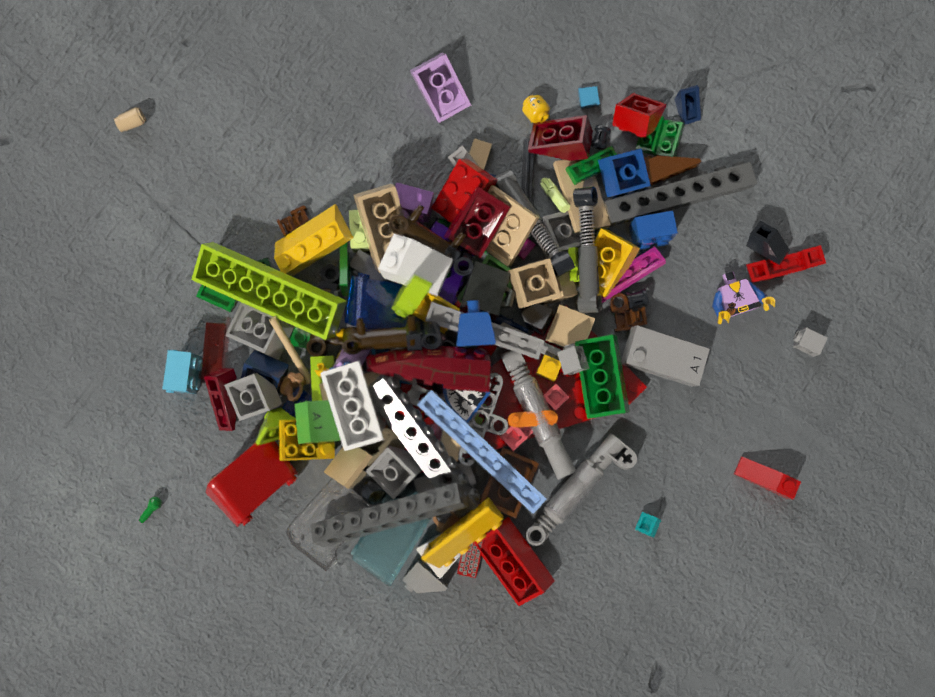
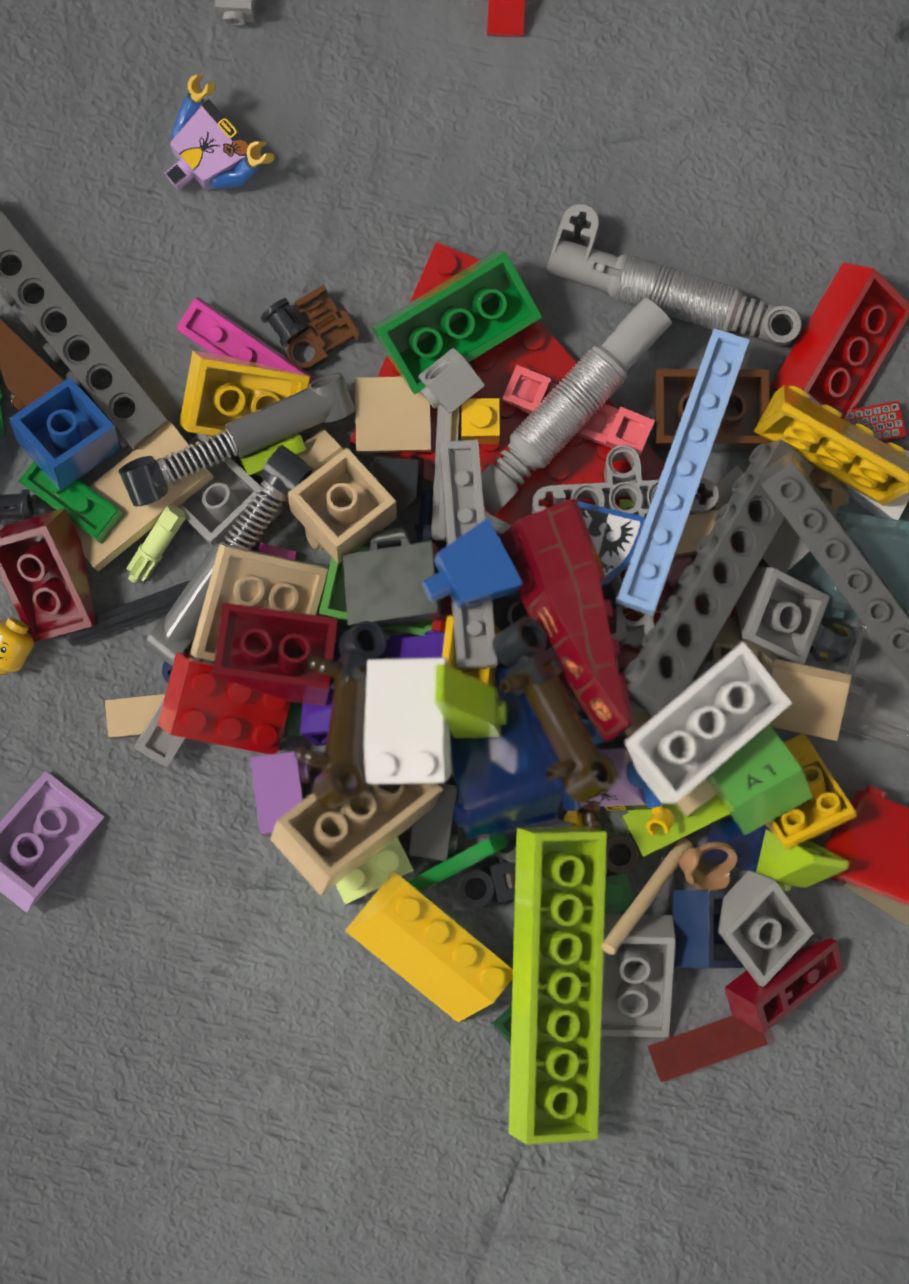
camera: 110 degrees left, 0 degrees up
medium azure brick [162,350,203,394] -> none
green tile [196,285,237,313] -> none
reddish brown piece [276,206,310,236] -> none
orange piece [508,410,558,428] -> none
light grey brick [621,326,710,387] -> none
blue brick [629,211,678,250] -> none
teal plate [635,512,661,538] -> none
black slope [746,221,790,265] -> none
red slope [746,245,826,283] -> none

